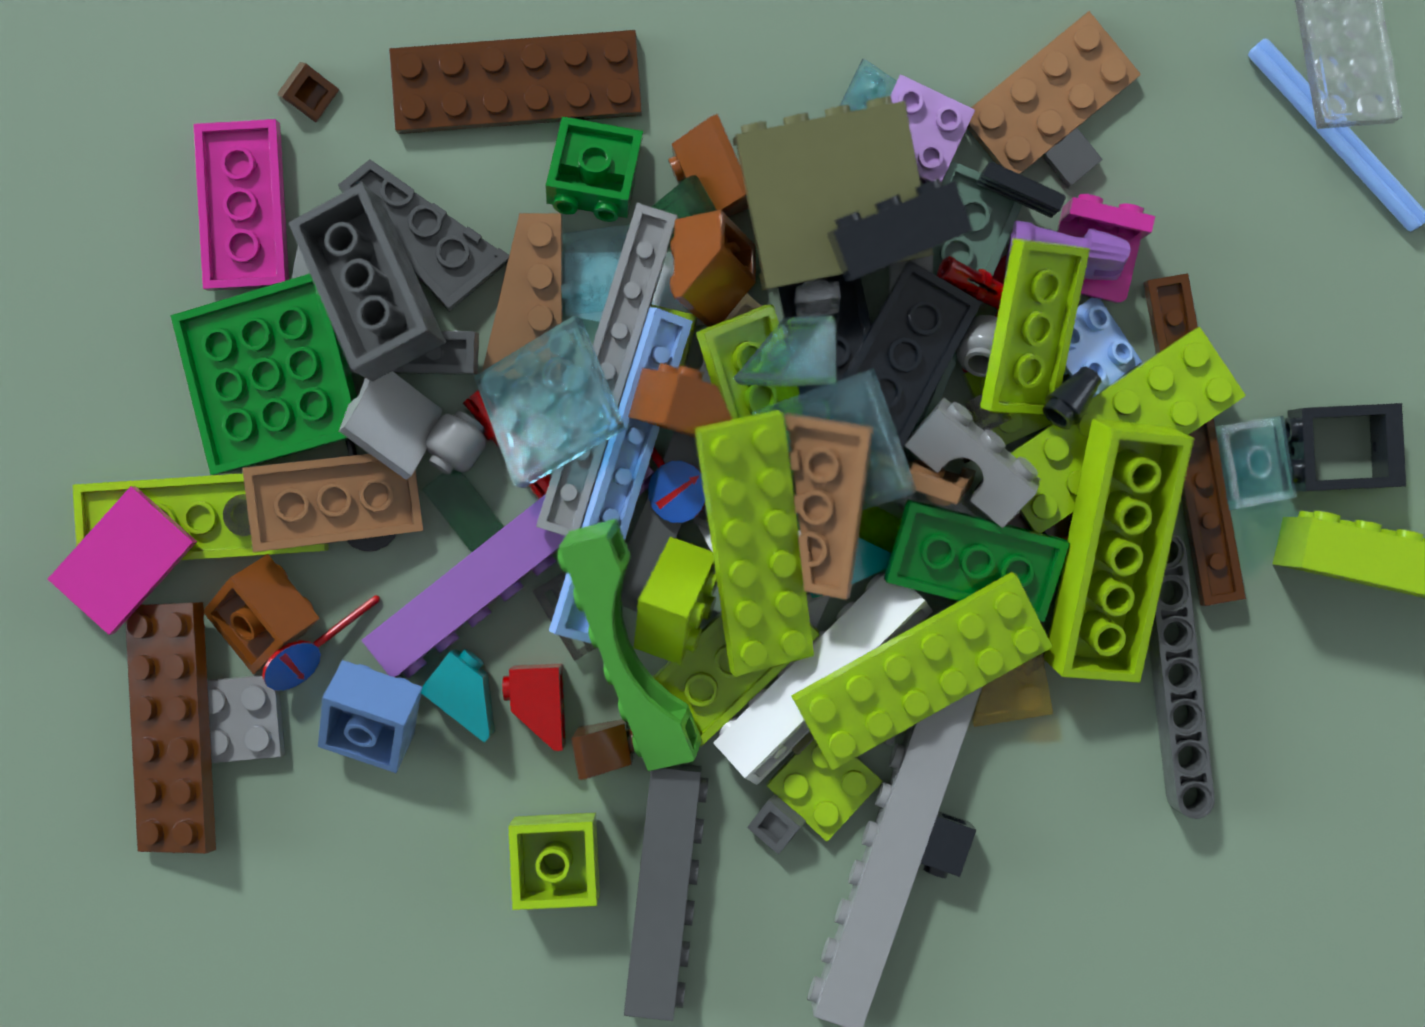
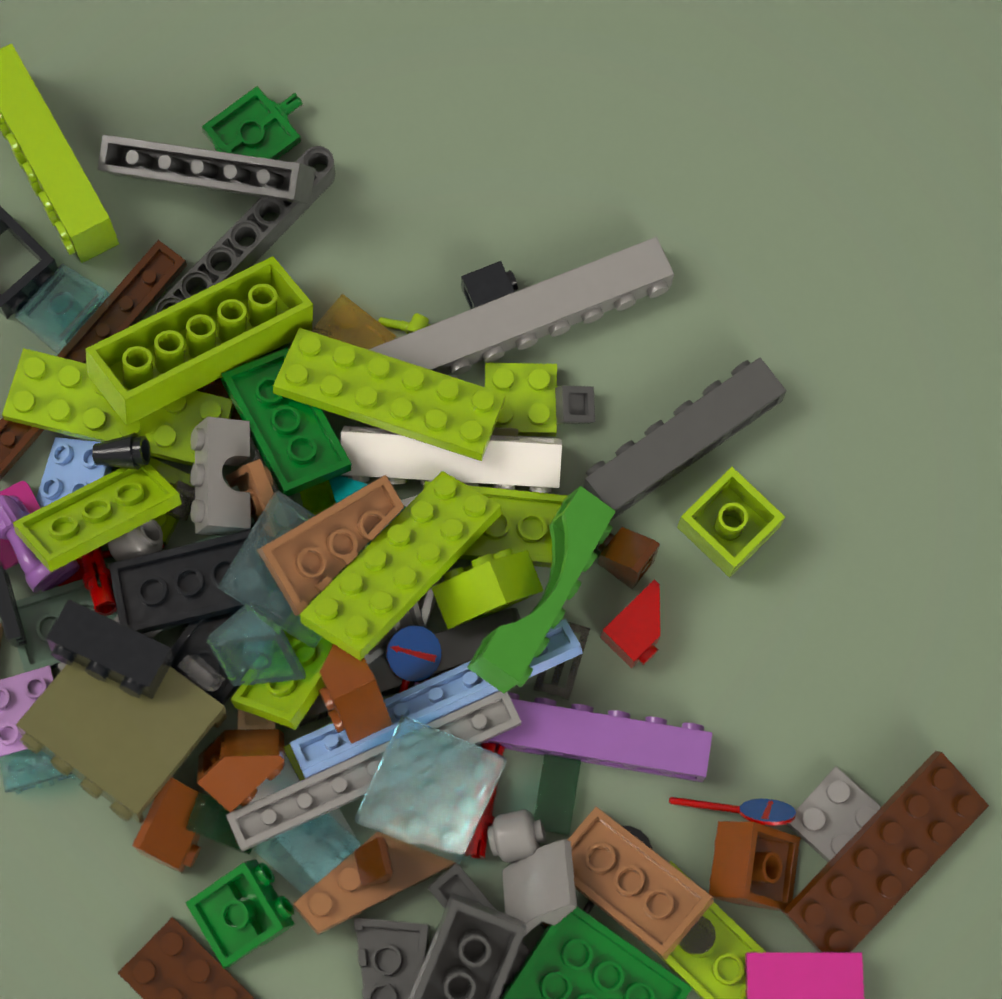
camera: 135 degrees left, 15 degrees down
medium blue brick [318,660,422,773] -> none
teal slope [421,649,495,743] -> none
none -> dark grey brick [97,135,316,204]
none -> green plate [201,86,303,160]
none -> reddish brown slope [354,836,393,886]
none -> lime hand [378,313,430,334]

